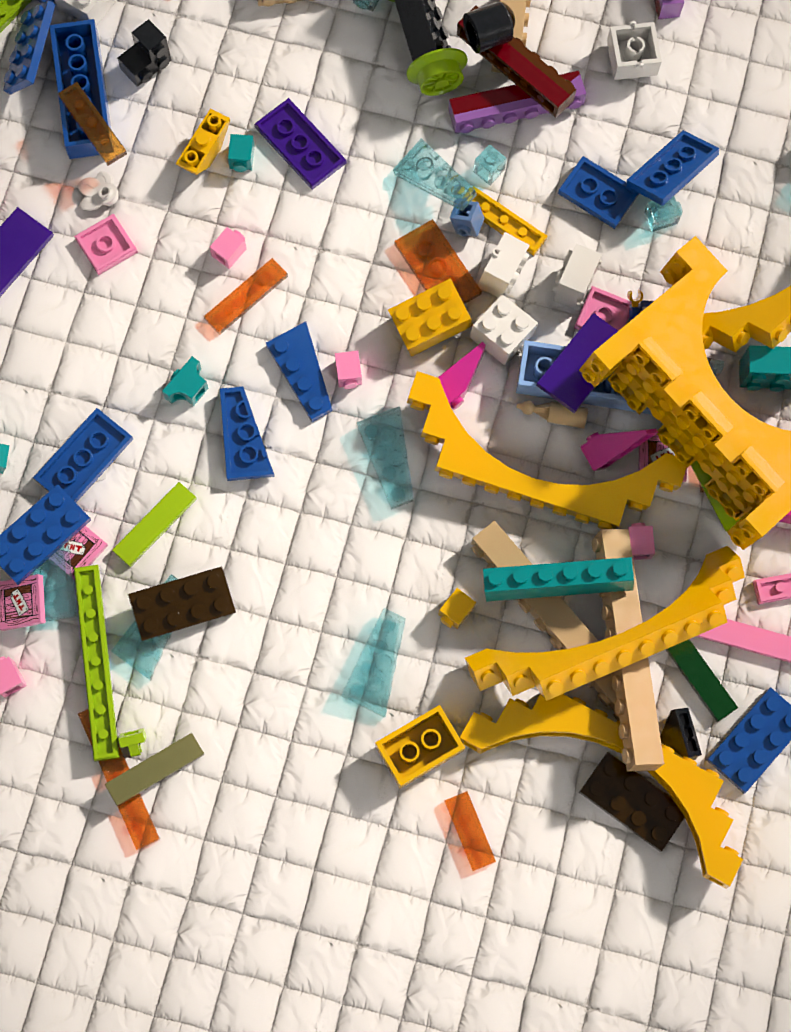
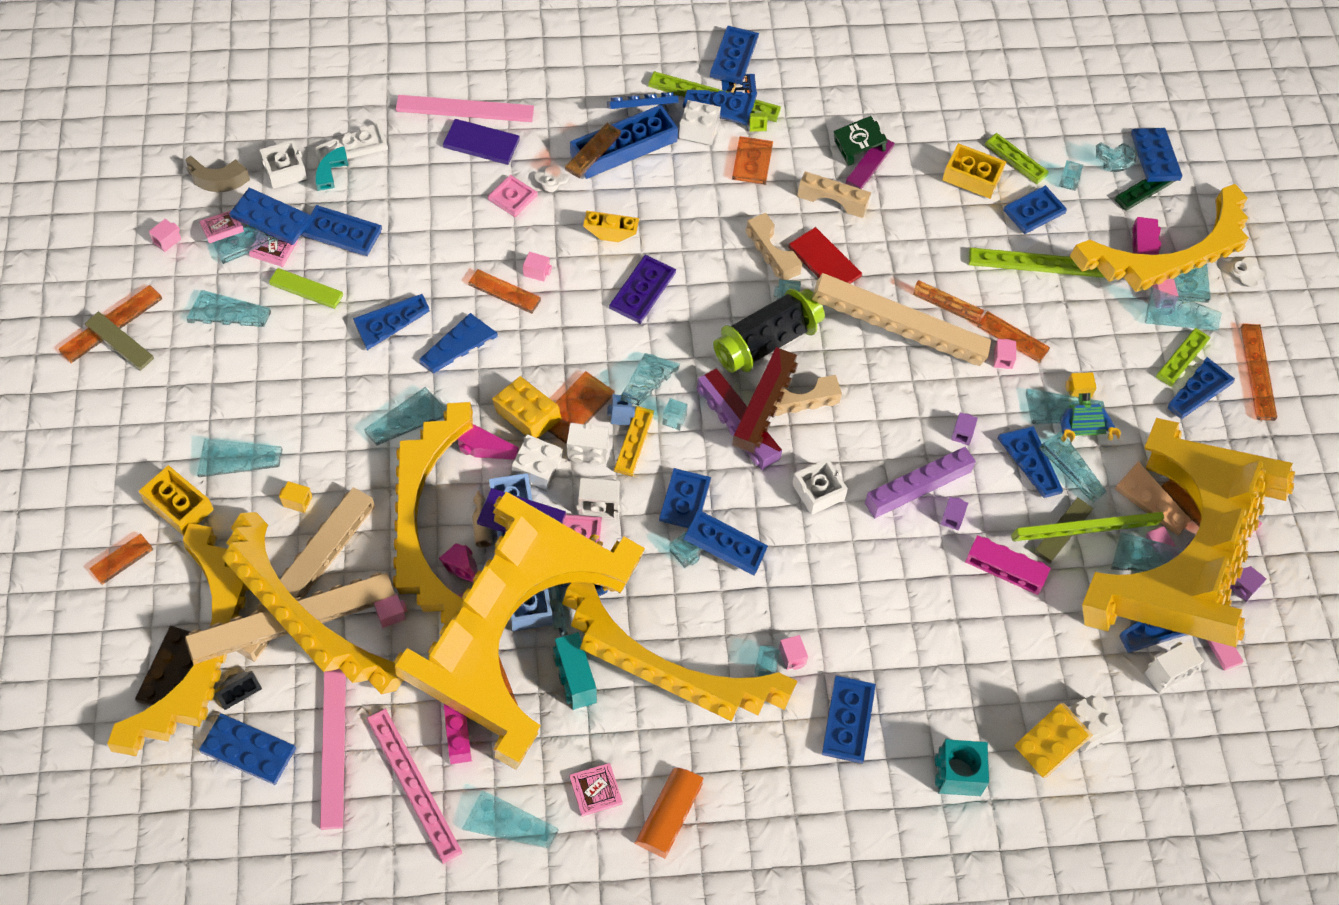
camera: 70 degrees right, 15 degrees down
lime tile [74,565,120,762] -> none
black brick [117,19,171,87] -> none
lime tile [118,728,146,757] -> none
dark brown plate [127,566,236,641] -> none
teal brick [162,356,209,406] -> none
teal brick [228,134,255,172] -> none
bright pink brick [335,350,362,389] -> none
black piece [463,2,514,53] -> none
teal brick [483,557,634,602] -> none
dark green tile [665,639,738,722] -> none

